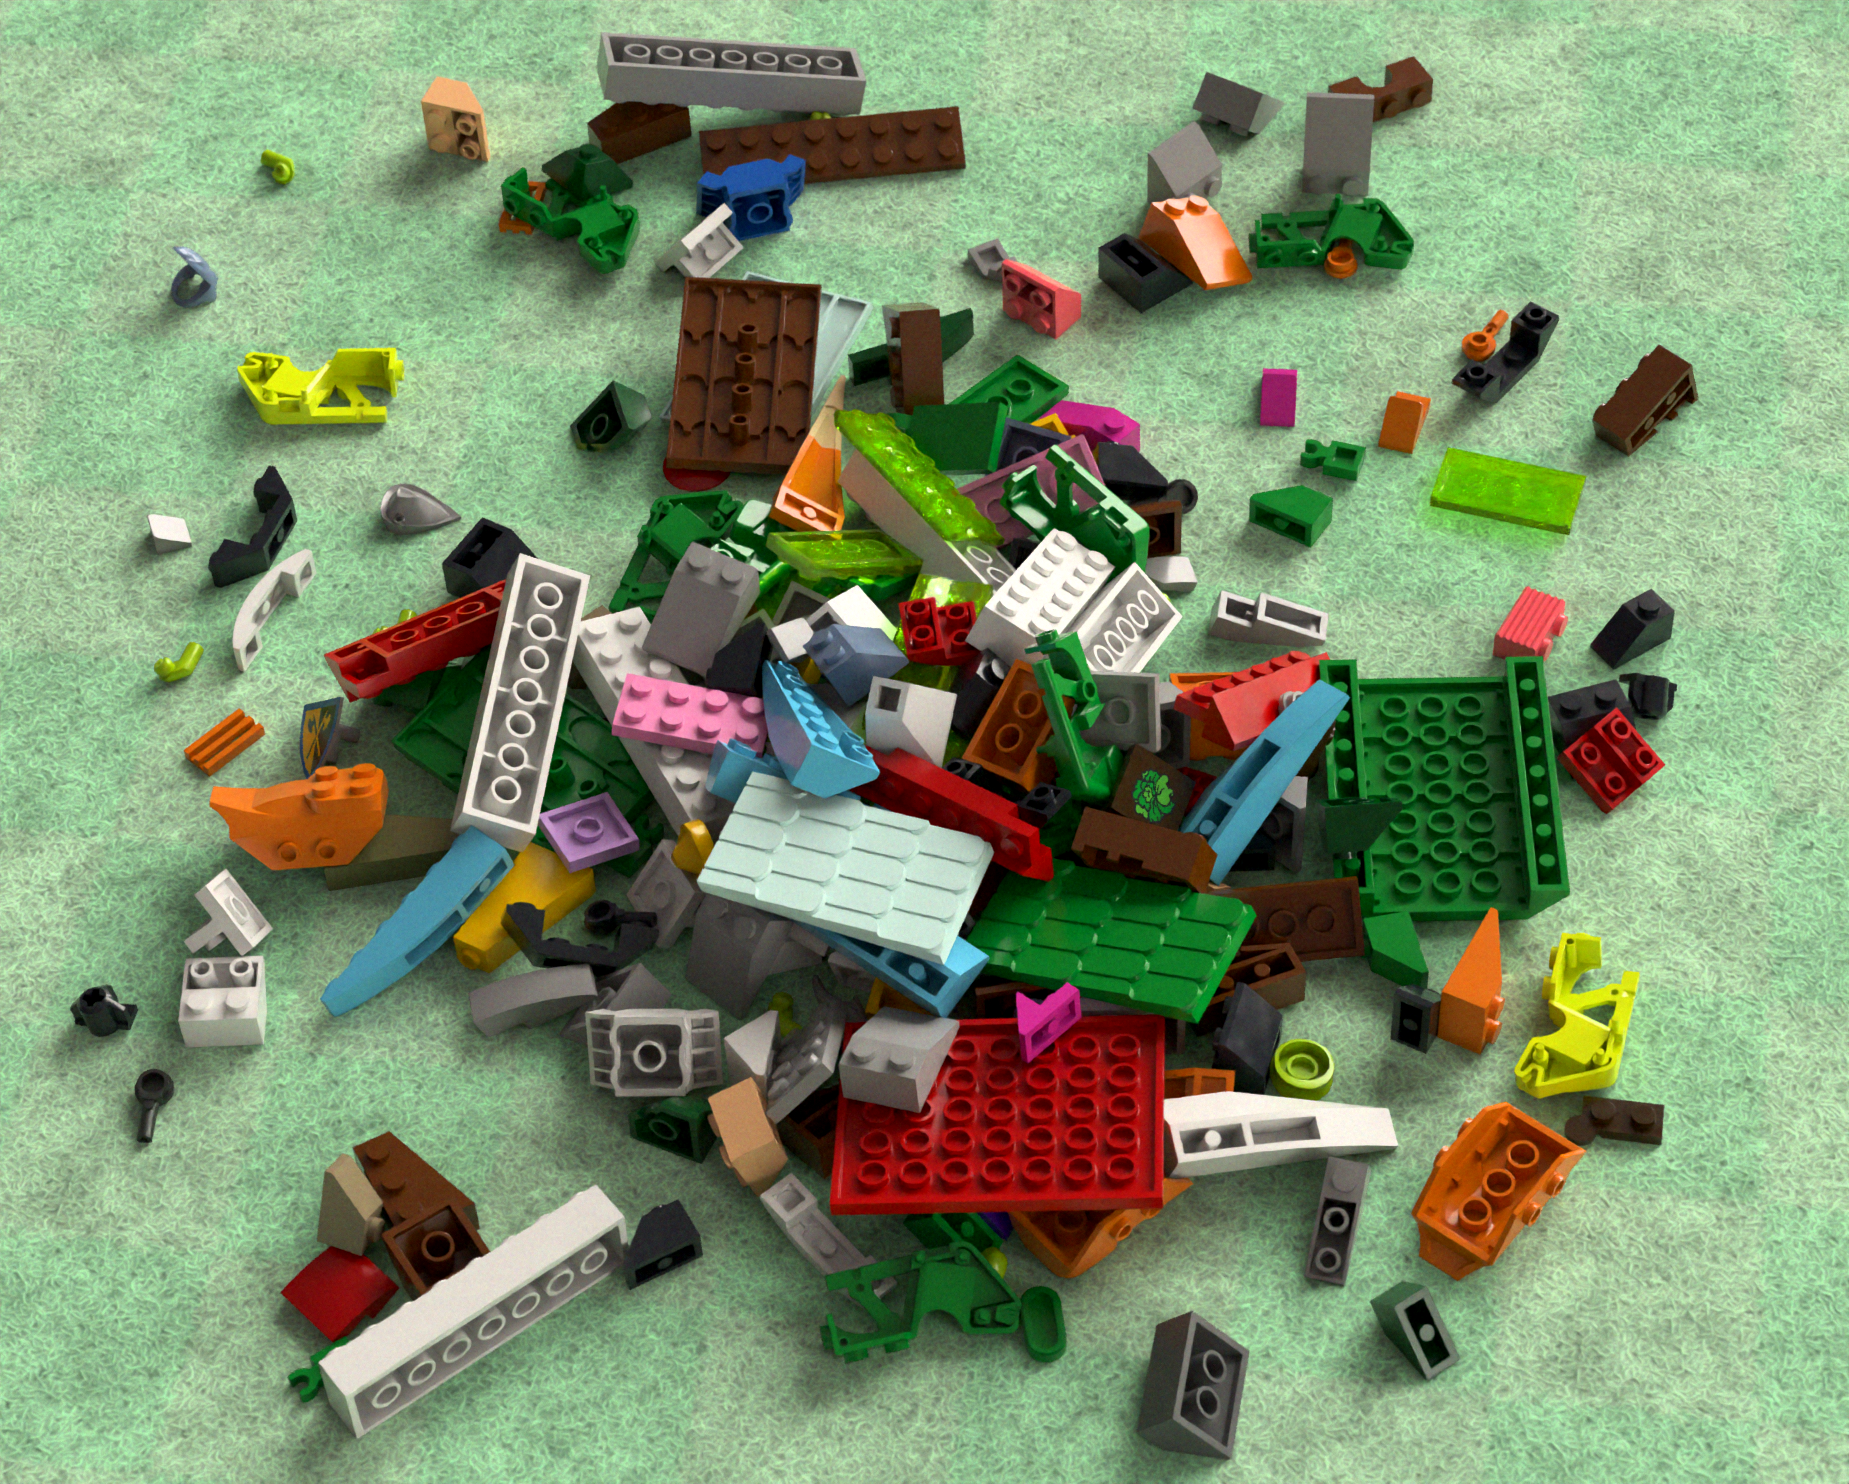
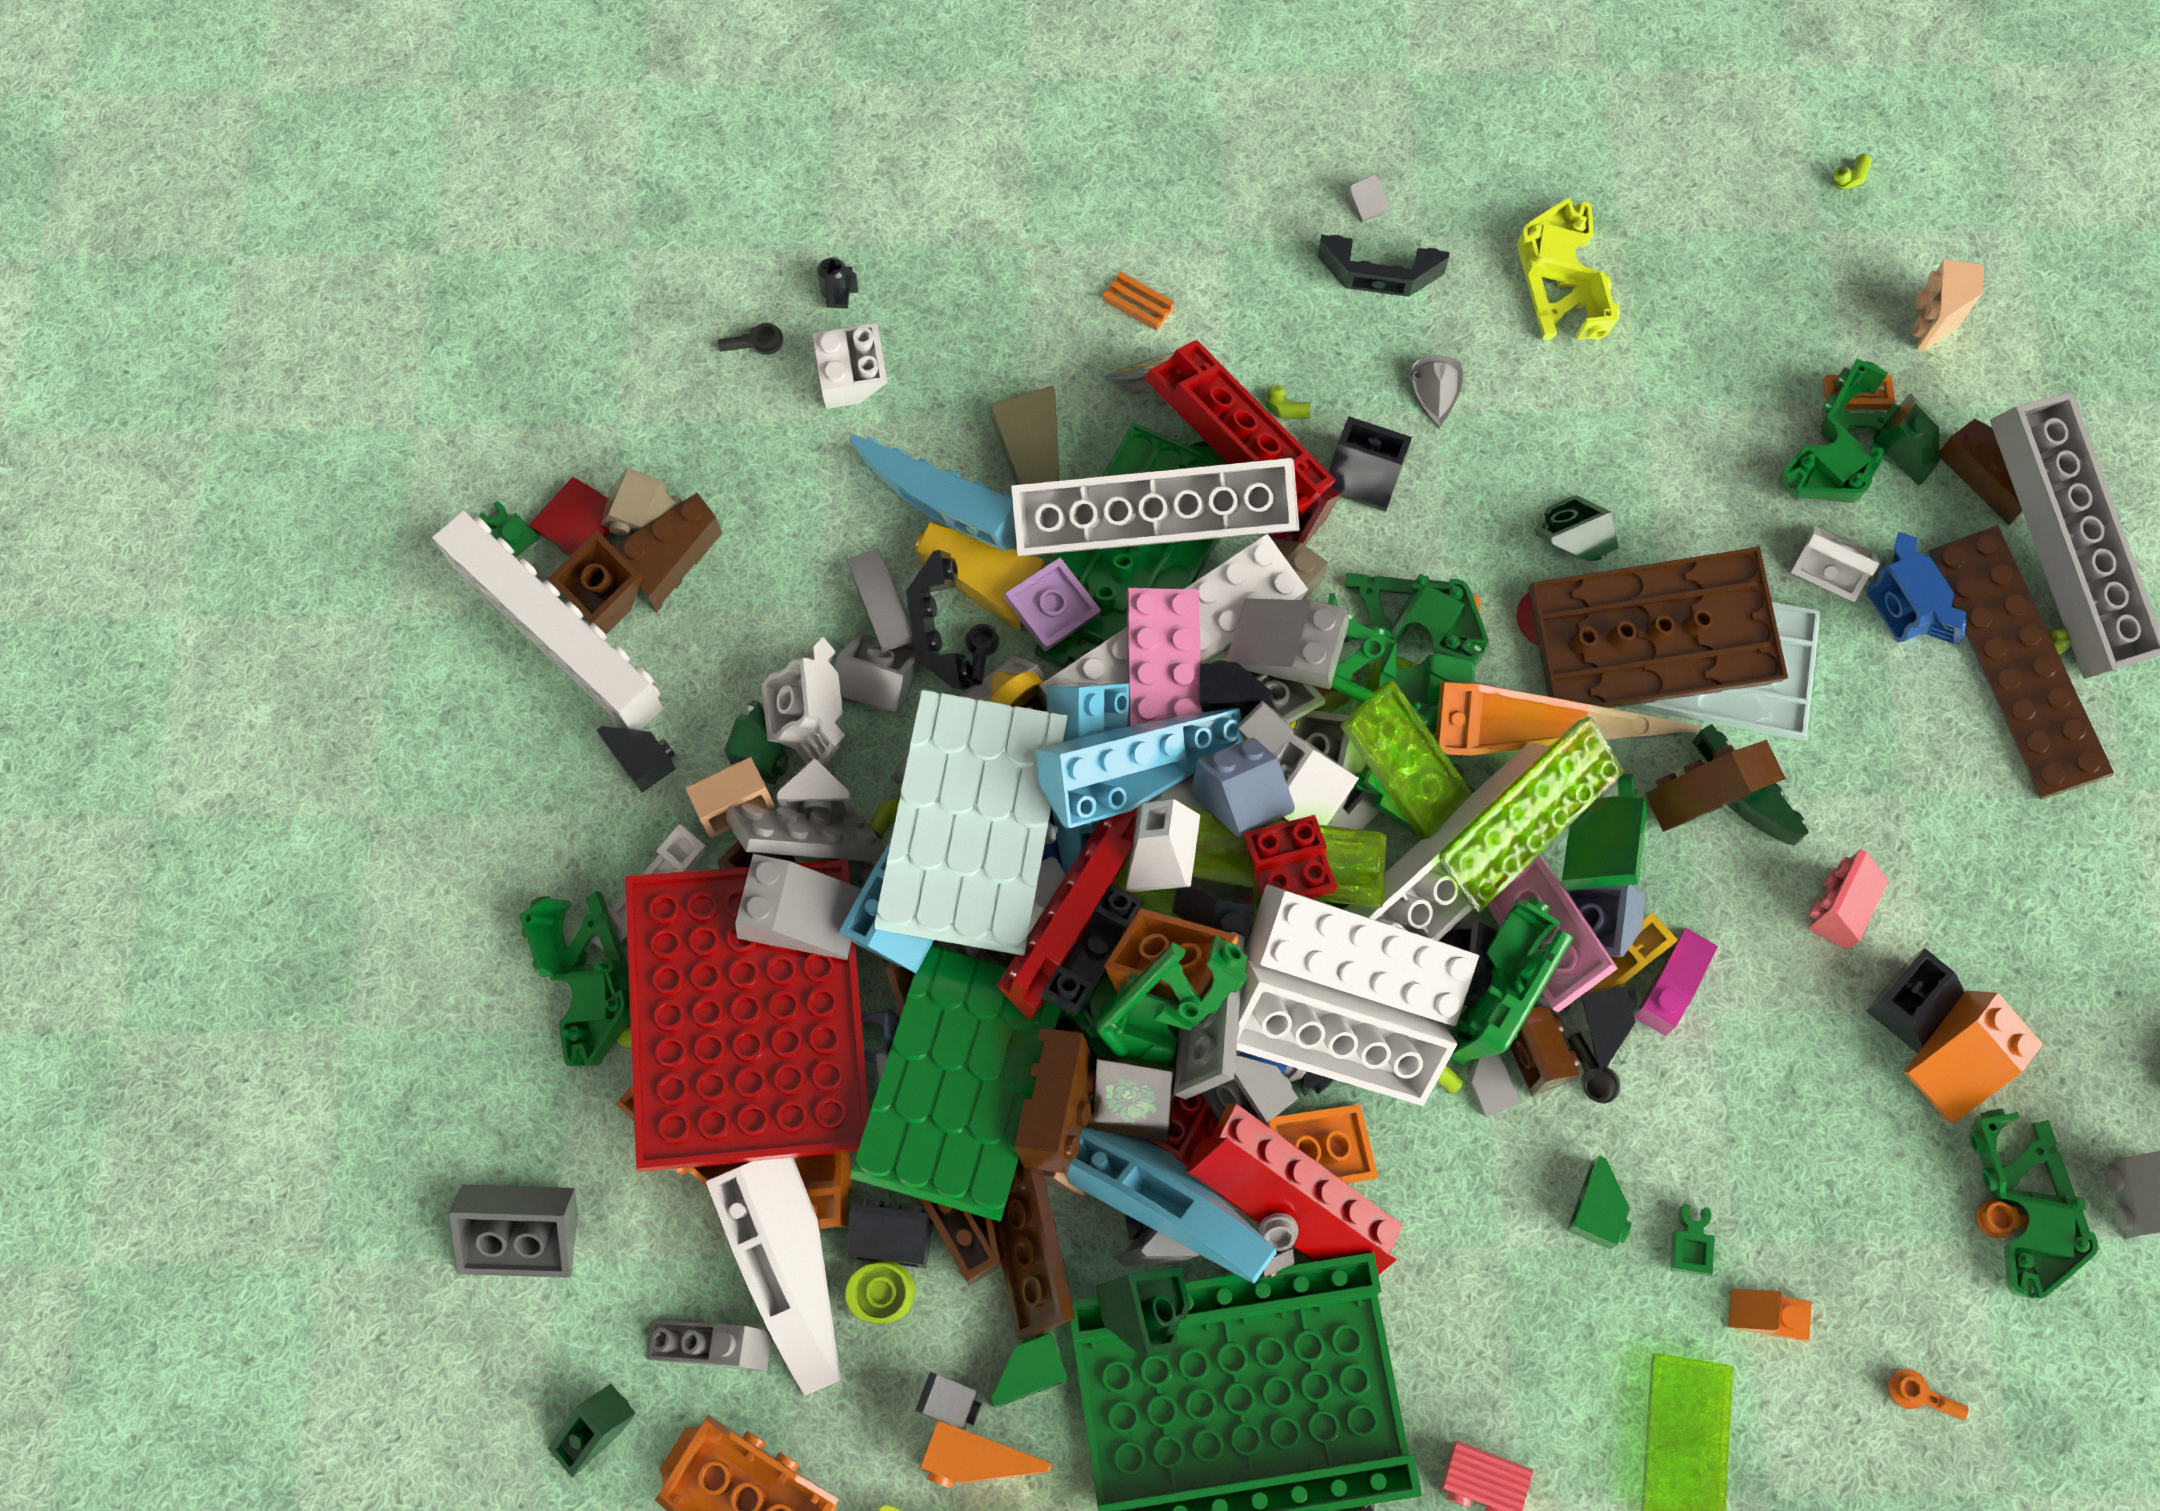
camera: 80 degrees right, 20 degrees up
lime arm [154,642,204,683] -> none
sand blue piece [171,246,218,308] -> none
white bracket [184,869,273,956] -> none
orange slope [209,763,389,870] -> none
white slope [233,549,317,672] -> none
green tile [949,354,1069,424] -> none
light grey slope [967,238,1017,283] -> none
dark pink slope [1016,983,1082,1063] -> none
green tile [1020,1286,1067,1363] -> none
light grey slope [1147,121,1222,204] -> none
light grey slope [1208,590,1329,647] -> none
dark pink slope [1260,368,1297,427] -> none
black slope [1452,301,1559,403] -> none

